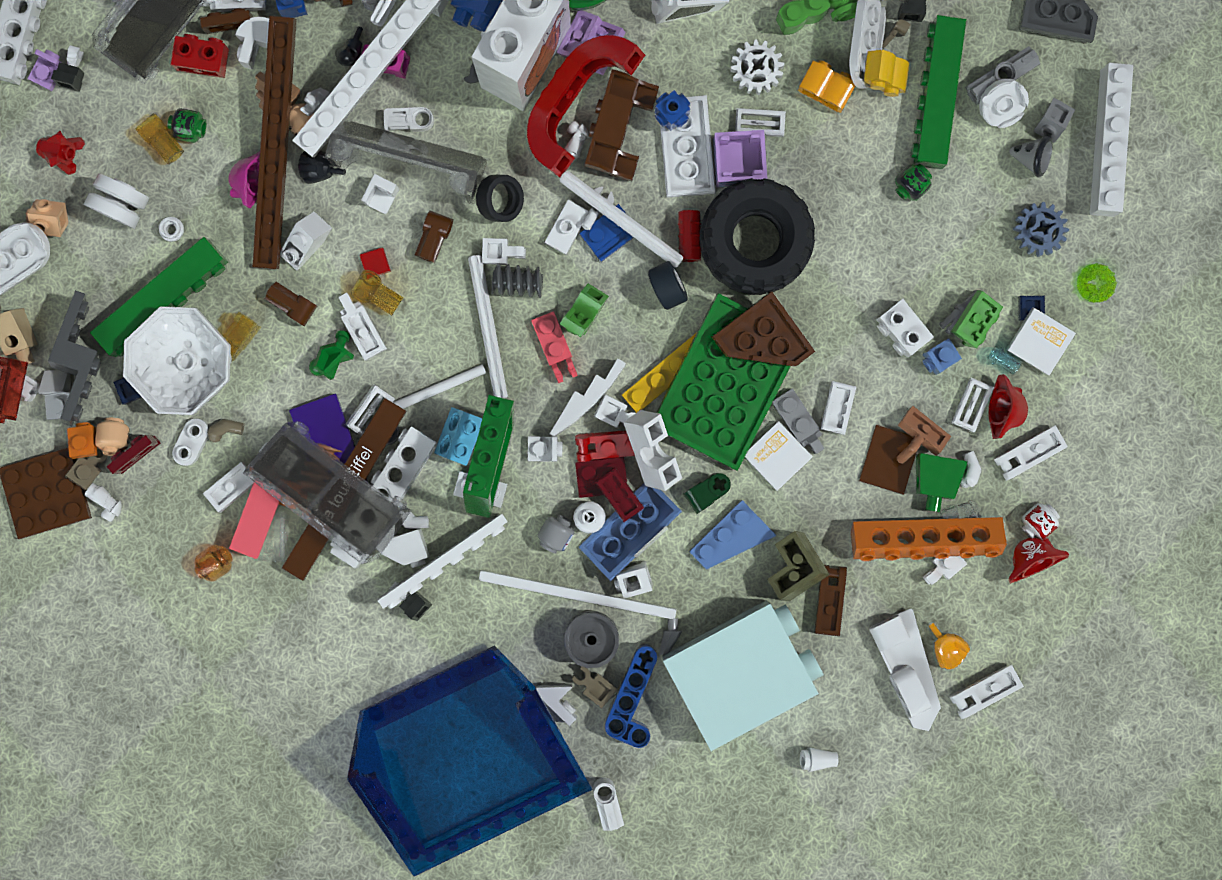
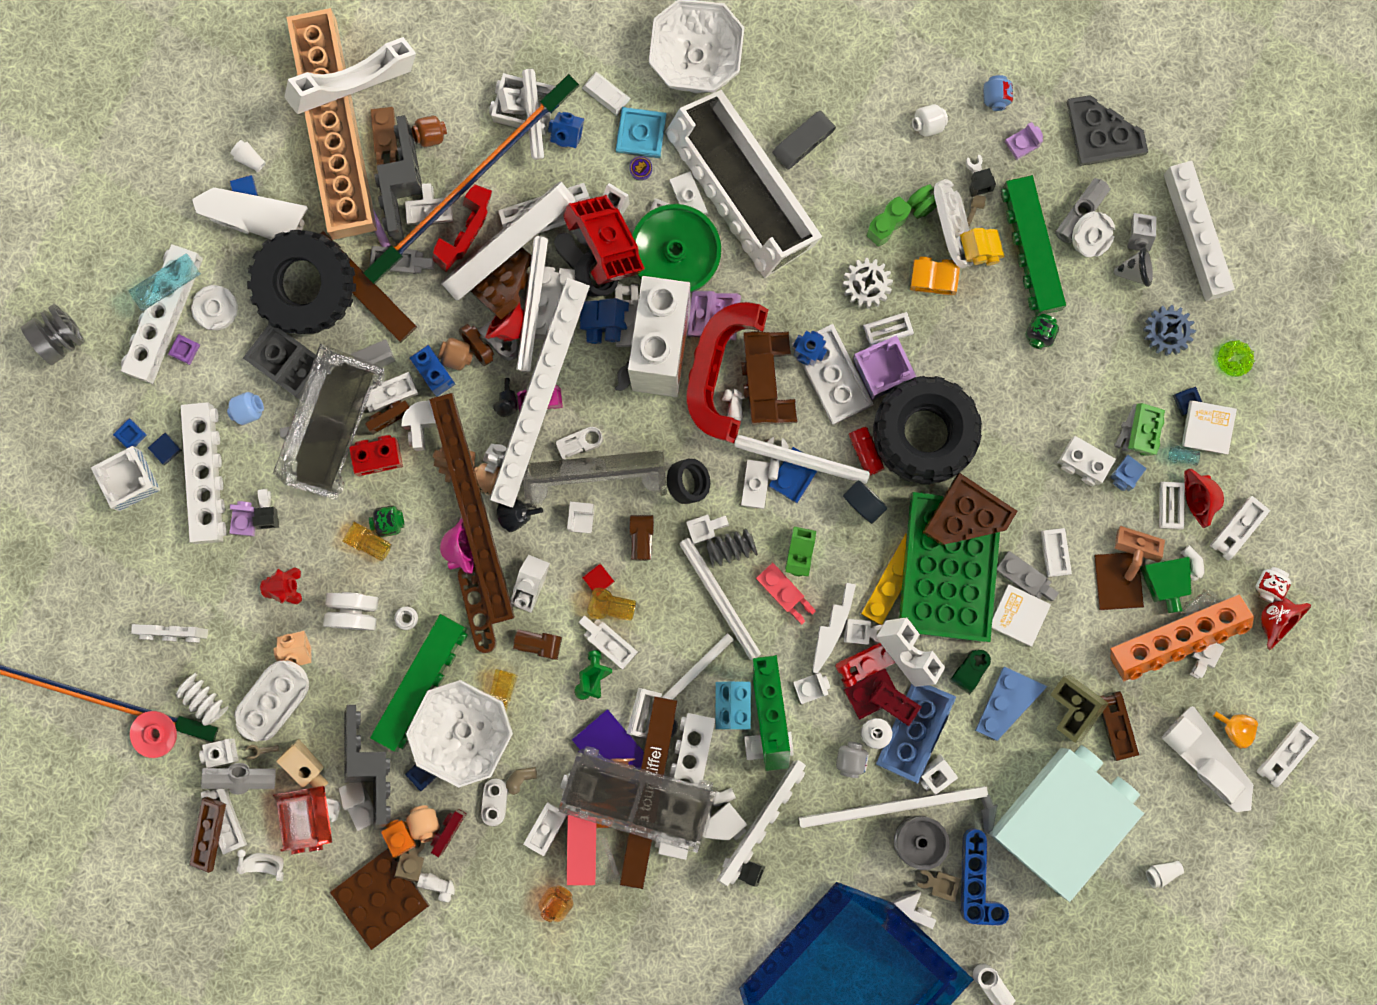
camera: 15 degrees left, 5 degrees down
none -> reddish brown beam [458,567,497,653]

